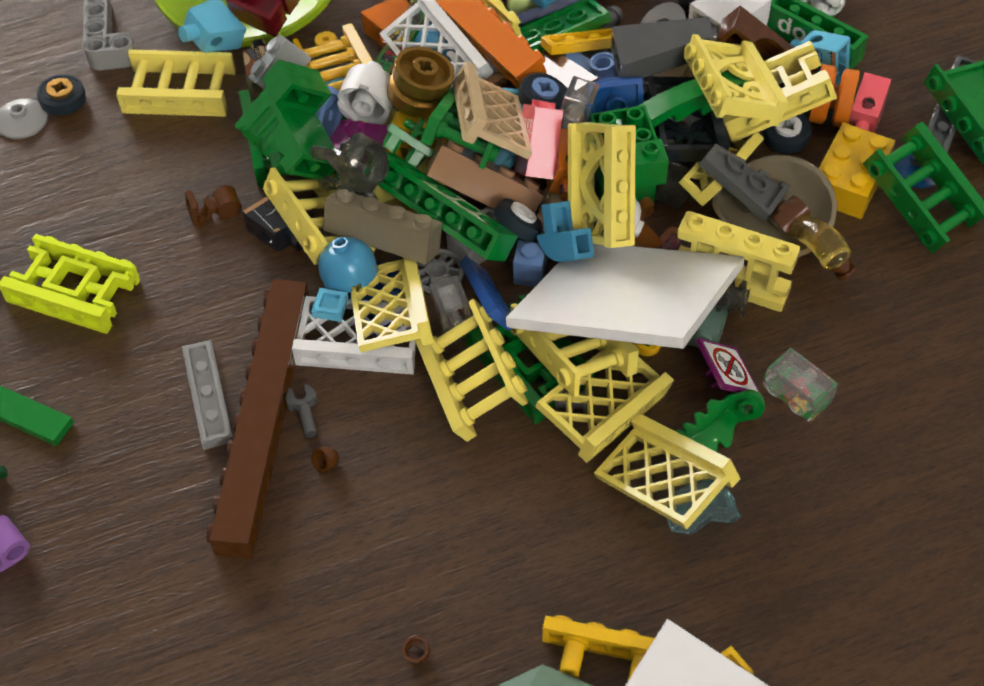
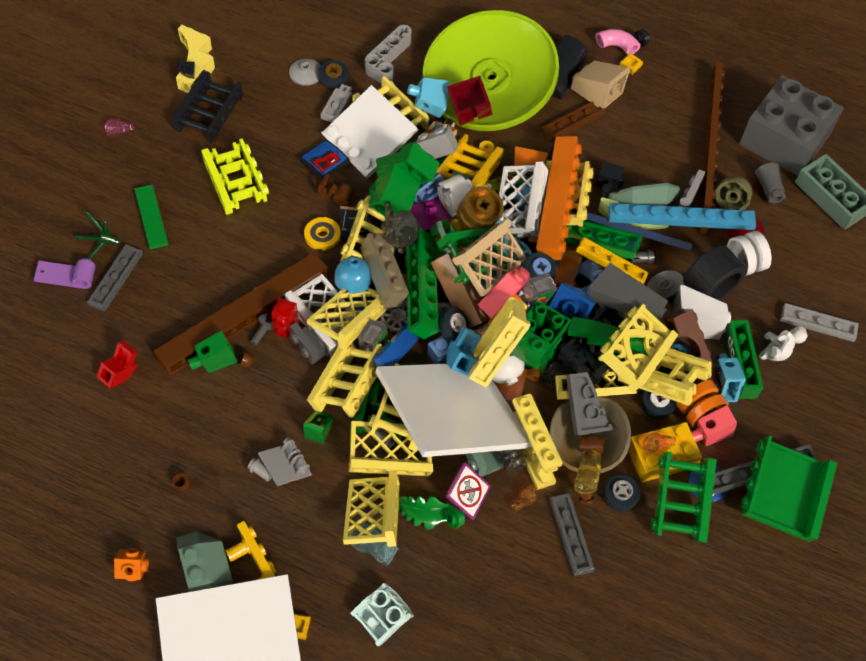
camera: 40 degrees right, 5 degrees up
light grey tile [182,340,233,450] -> none
medium azure tile [311,288,349,322] -> none
clear brick [763,348,838,422] -> none
none -> dark grey tile [87,244,143,312]
none -> red brick [97,340,138,388]
none -> green torso [188,331,238,373]
none -> light grey pin [248,458,272,482]
none -> light grey hinge [258,438,312,486]
none -> red brick [271,298,299,338]
none -> dark grey bracket [289,322,328,365]
none -> slope [299,139,350,180]
none -> green slope [303,411,334,444]
none -> yellow tile [304,217,341,251]
none -> light grey hinge [321,84,352,122]
none -> white plate [322,85,418,179]
none -> light aqua slope [350,583,414,646]
none -> clear orange animal [511,484,537,512]
none -> dark grey tile [549,493,595,576]
none -> black wheel [603,474,640,511]
none -> clear orange animal [643,432,676,454]

